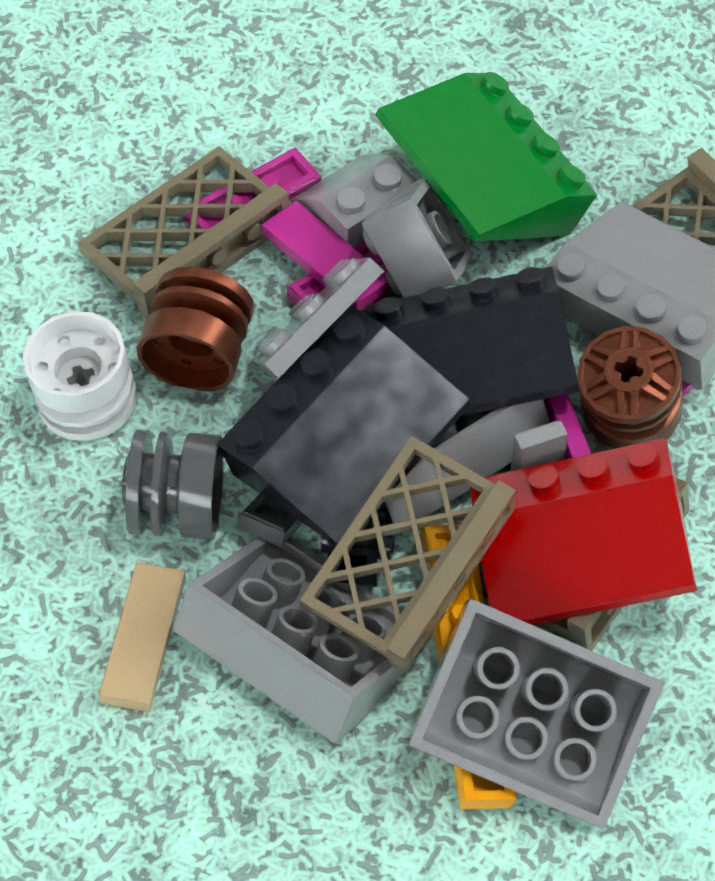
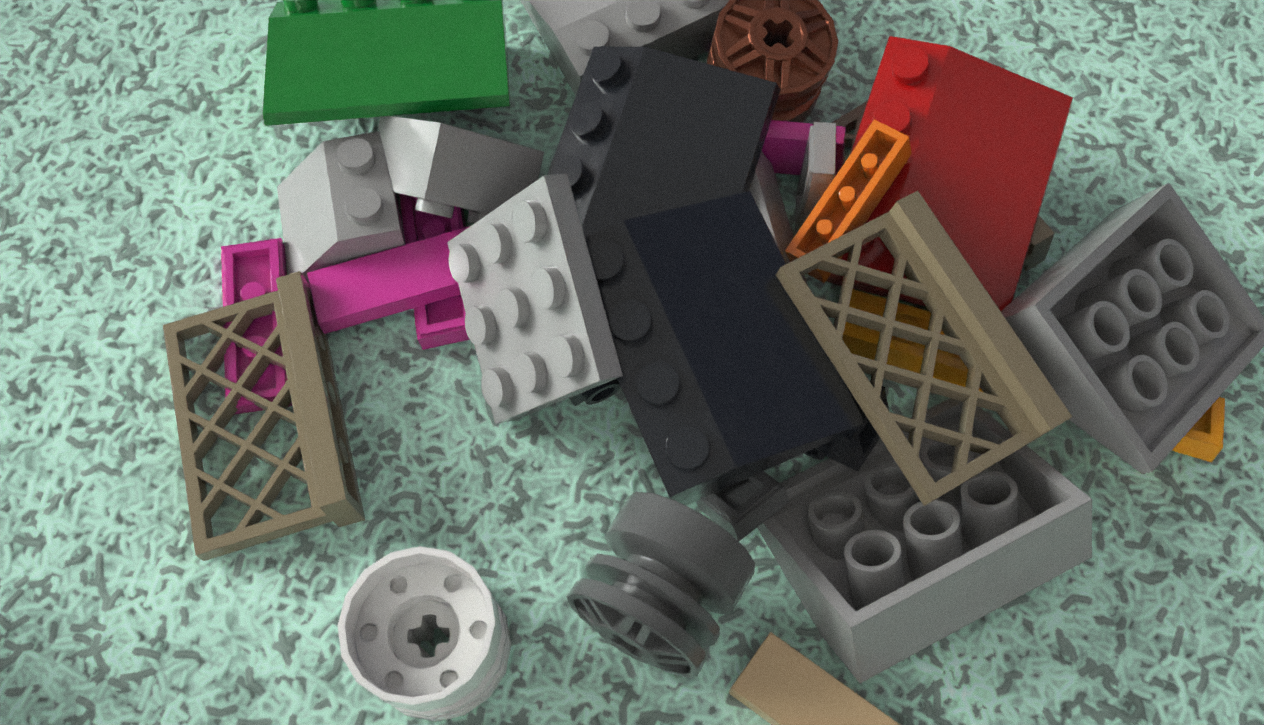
camera: 65 degrees left, 5 degrees up
copper wheel [136,266,254,391] -> none
none -> orange piece [785,119,912,283]

